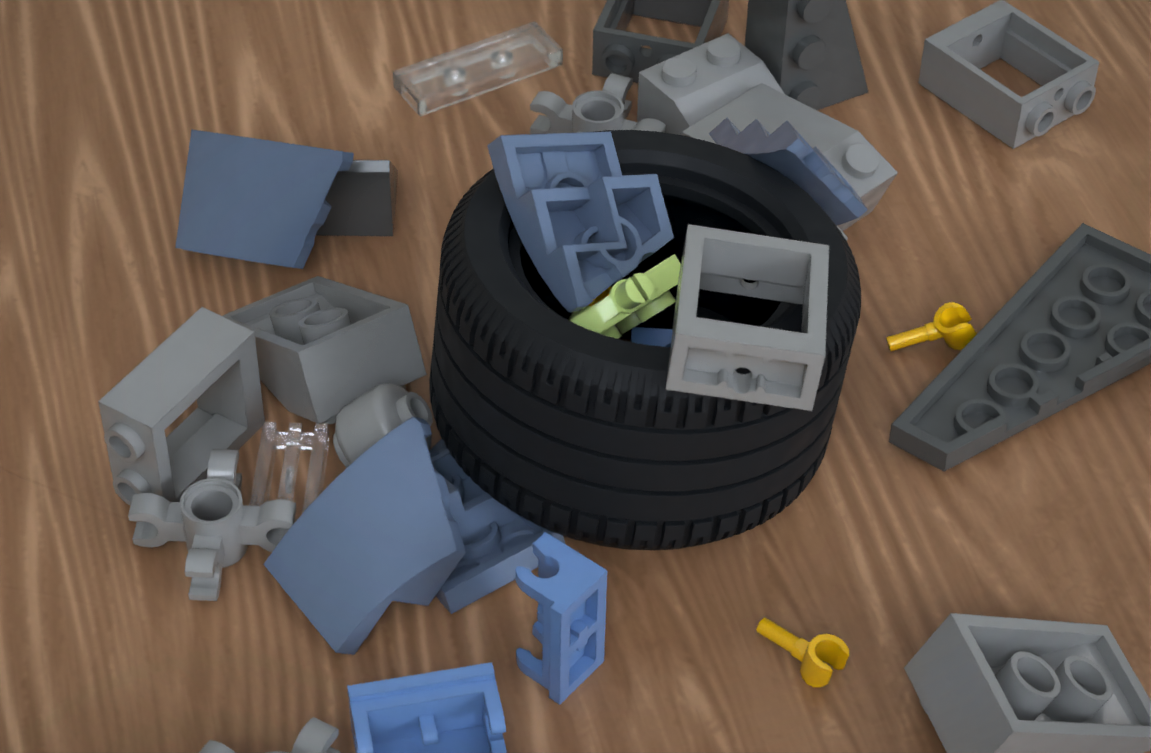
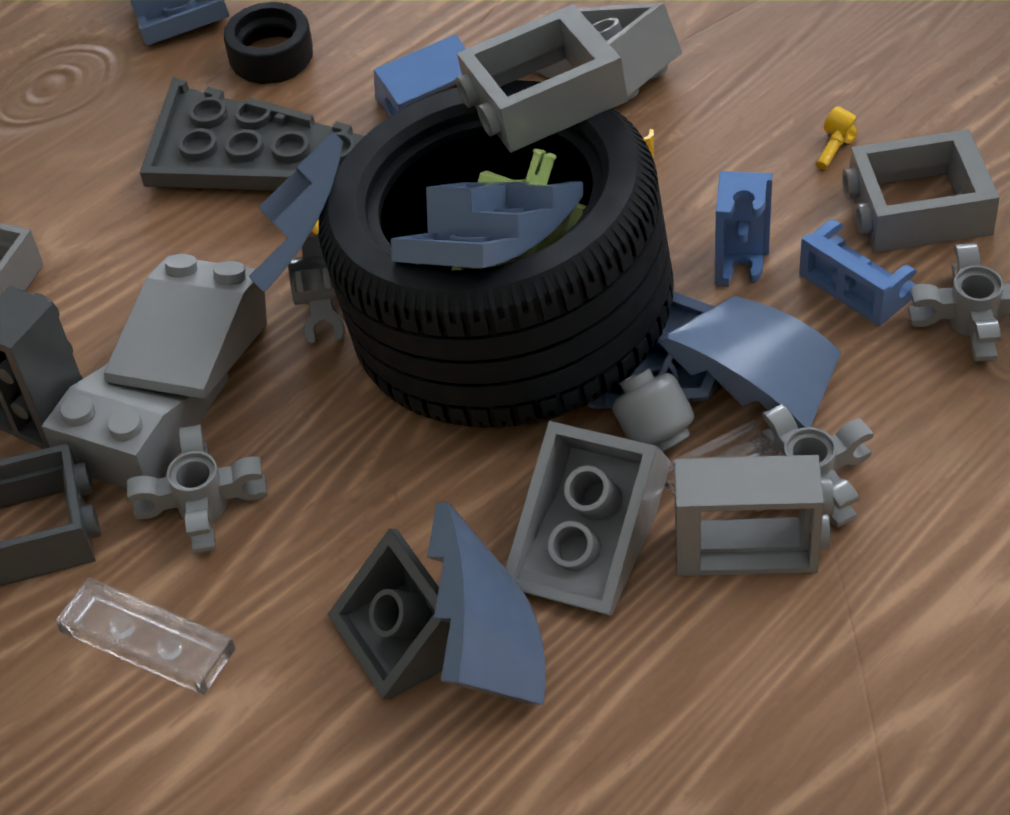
camera: 115 degrees left, 5 degrees up
none -> medium blue hinge [374,34,466,117]

